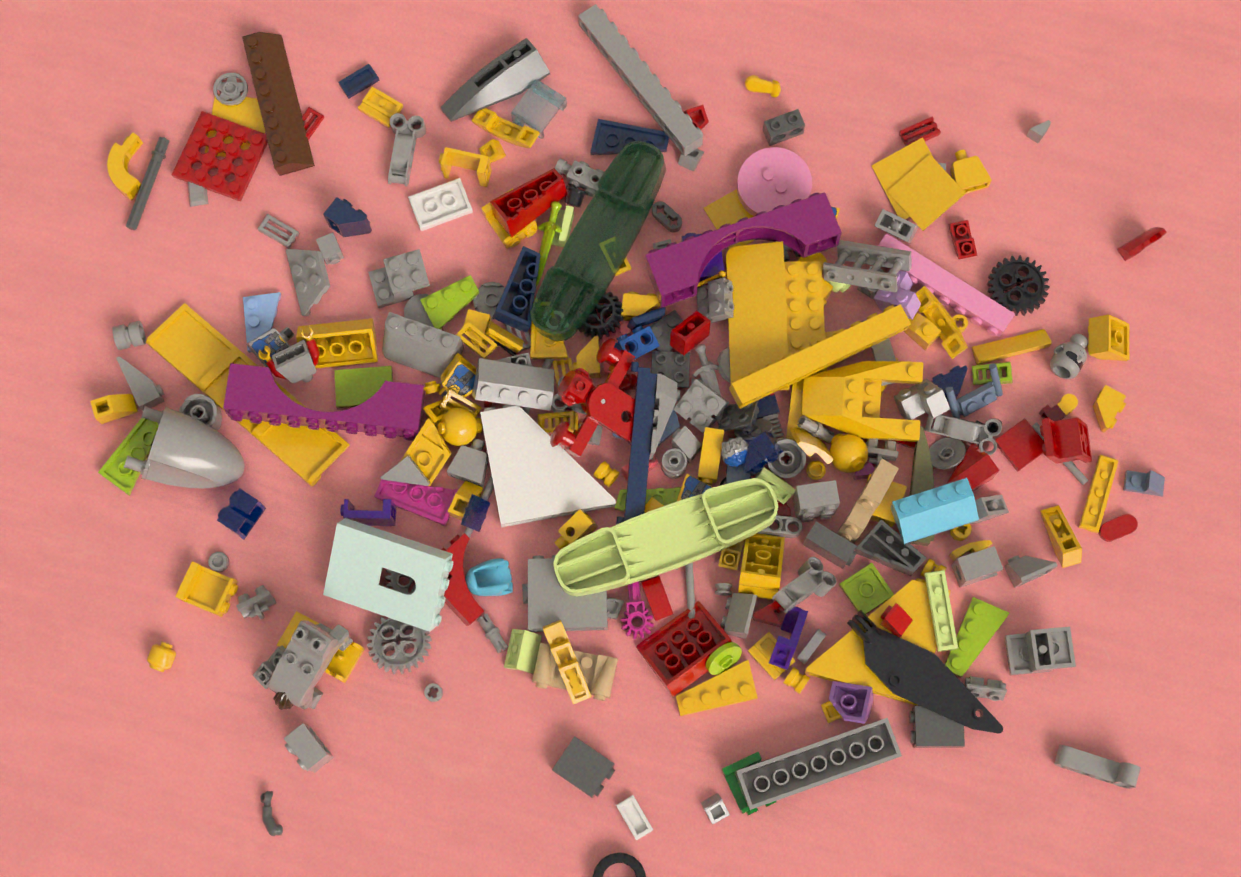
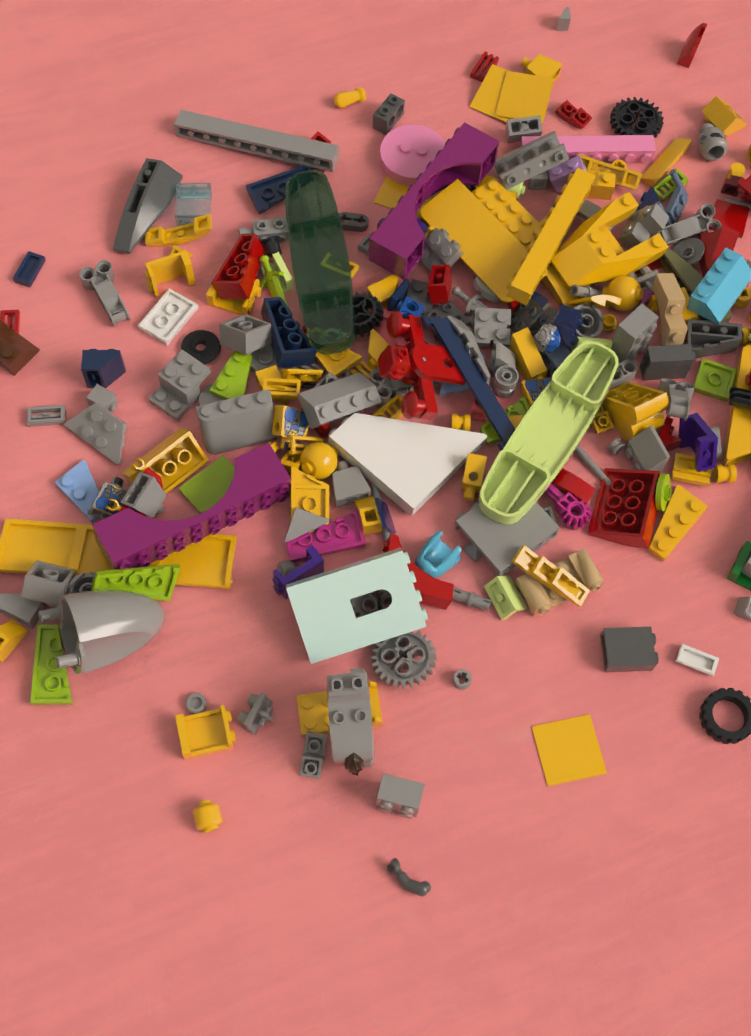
camera: 45 degrees left, 10 degrees down
clear blue piece [217,488,266,540] -> none
yellow plate [358,87,403,128] -> none
light grey slope [678,149,704,171] -> none
none -> light grey brick [21,560,76,607]
none -> lime wing [91,564,180,601]
none -> black wheel [181,330,221,364]
none -> light grey brick [219,314,272,355]
none -> light grey piece [277,560,297,577]
none -> yellow piece [532,714,607,786]

